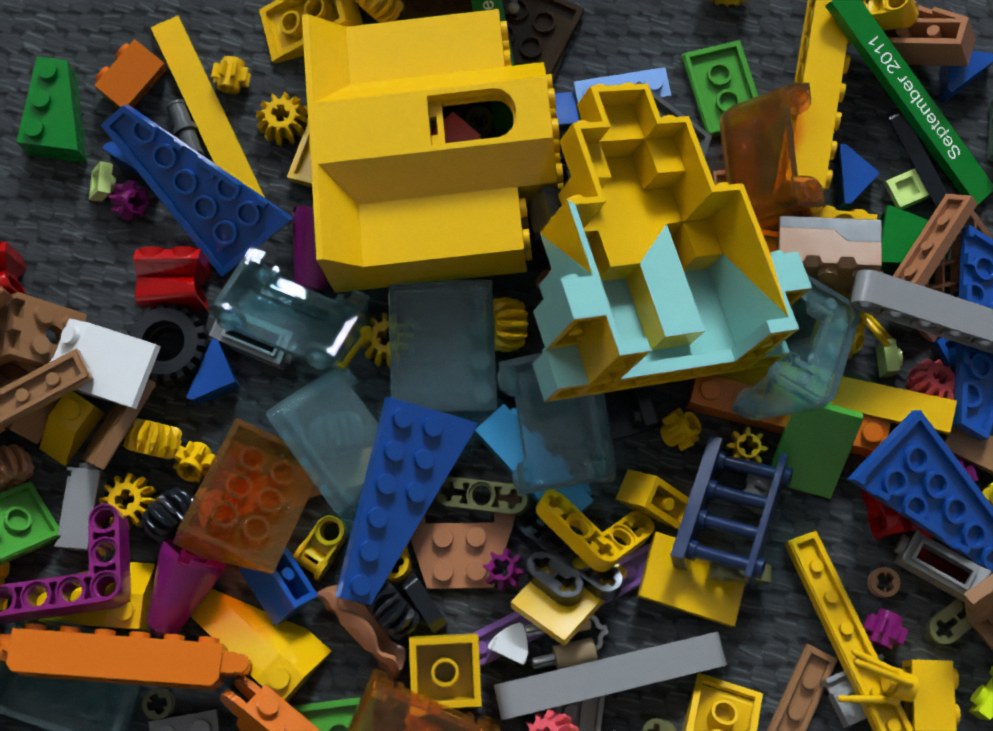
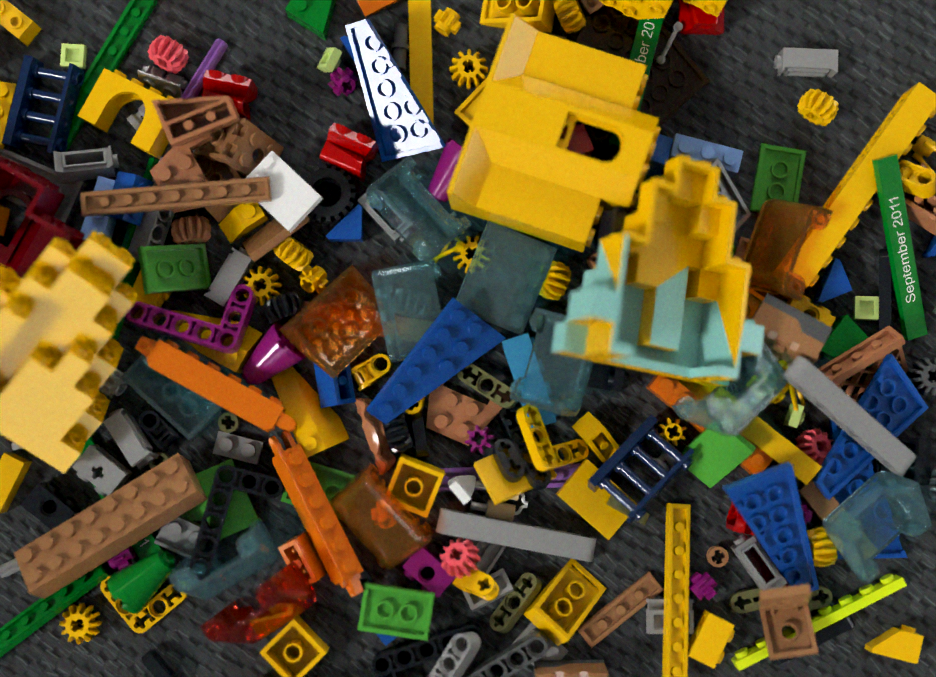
camera: 25 degrees right, 10 degrees up
yellow gear [660,408,701,451] -> none
yellow plant [837,649,919,707] -> none

